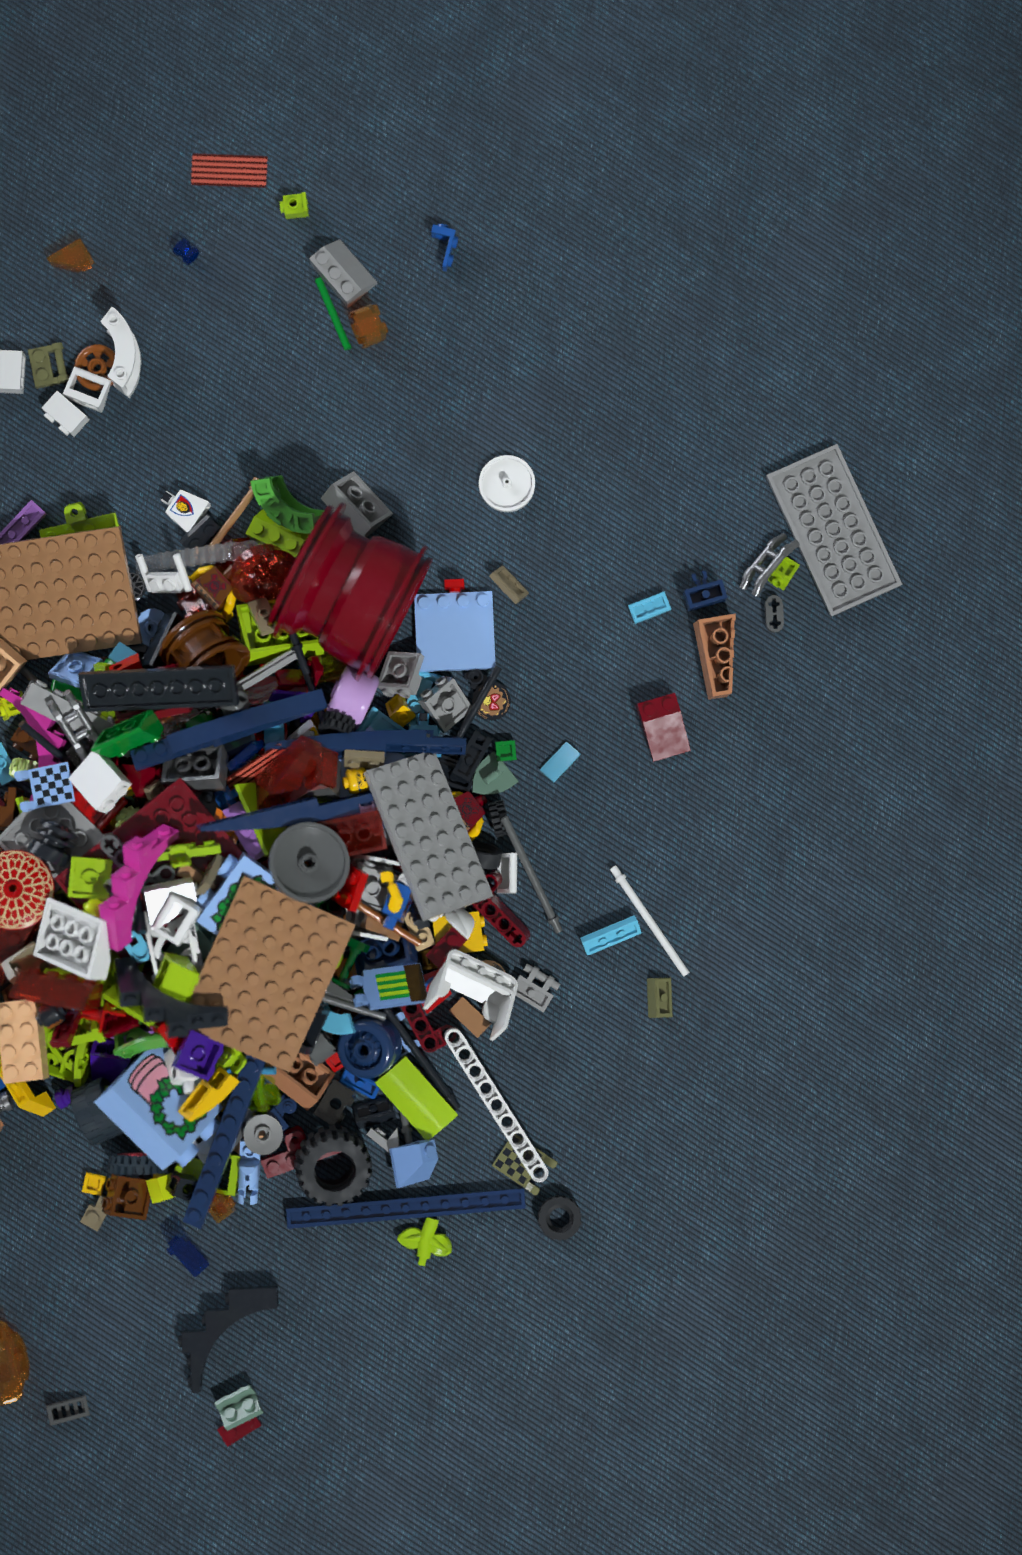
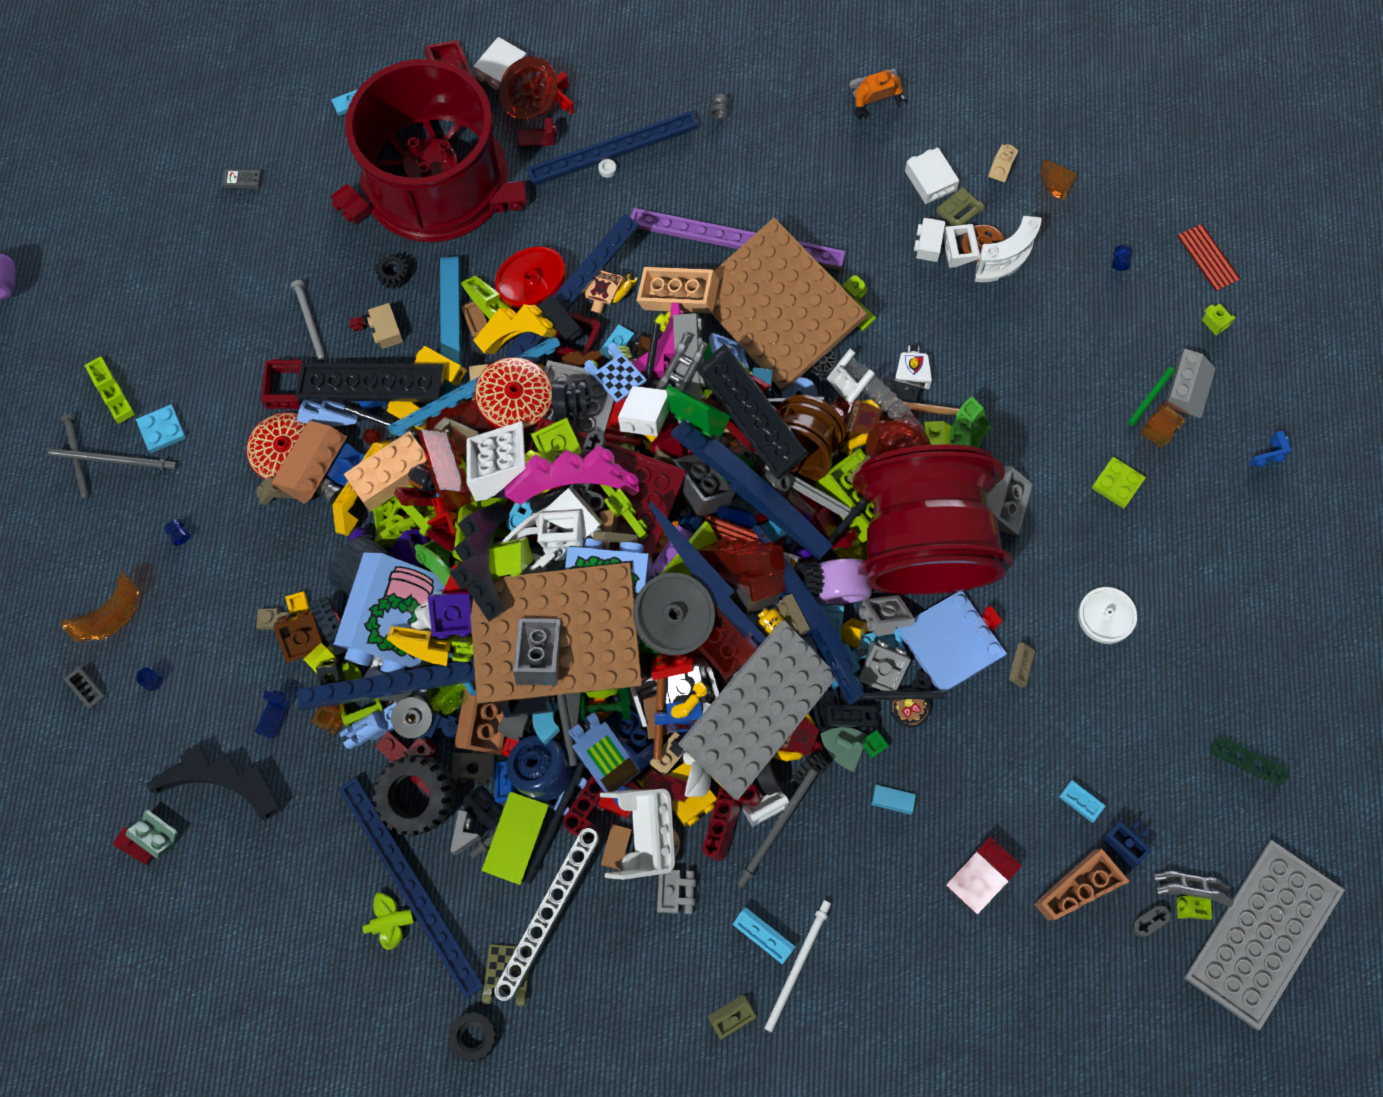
camera: 65 degrees right, 15 degrees down
medium blue slope [389,1140,438,1188] -> none
none -> clear blue wheel [136,667,162,691]
none -> flat silver slope [513,619,561,685]
none -> tan bracket [988,144,1019,182]
none -> lime plate [1092,457,1146,509]
none -> clear green beam [1210,738,1289,785]

